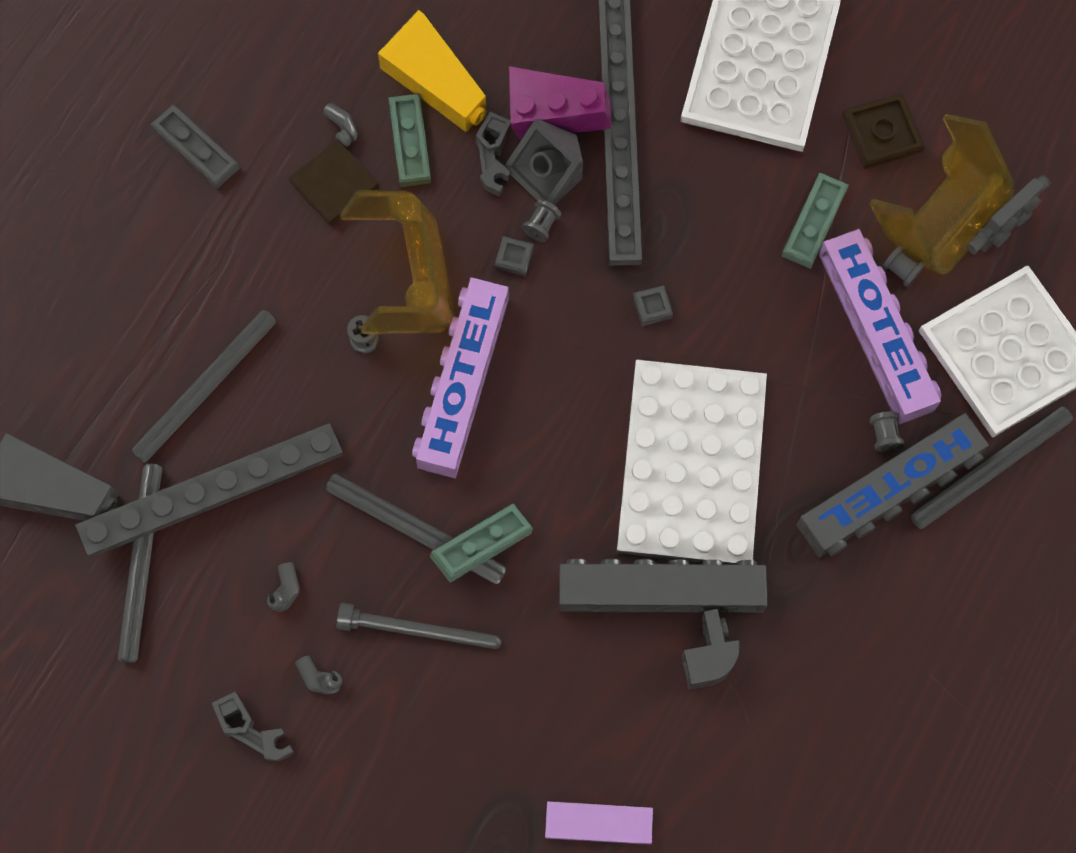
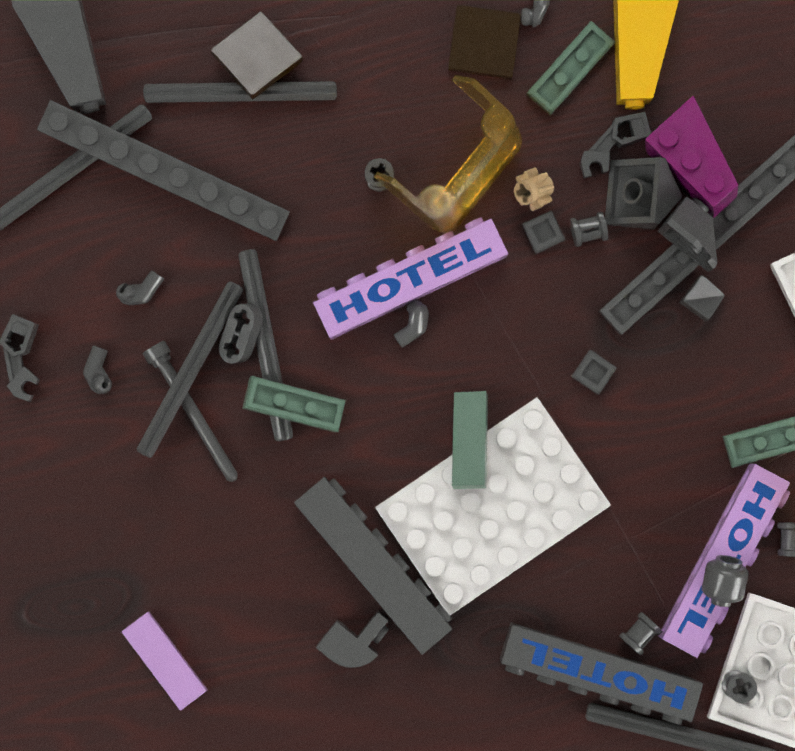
camera: 45 degrees right, 15 degrees up
none -> dark grey axle [137,282,243,458]
none -> tile [211,12,303,100]
none -> dark grey beam [219,304,263,364]
none -> dark grey arm [393,300,429,348]
none -> sand green tile [452,391,488,489]
none -> tan gear [514,167,554,211]
none -> dark grey slope [658,197,718,272]
none -> dark grey slope [679,275,725,322]
none -> dark grey head [702,555,749,607]
none -> dark grey bush [721,669,757,703]

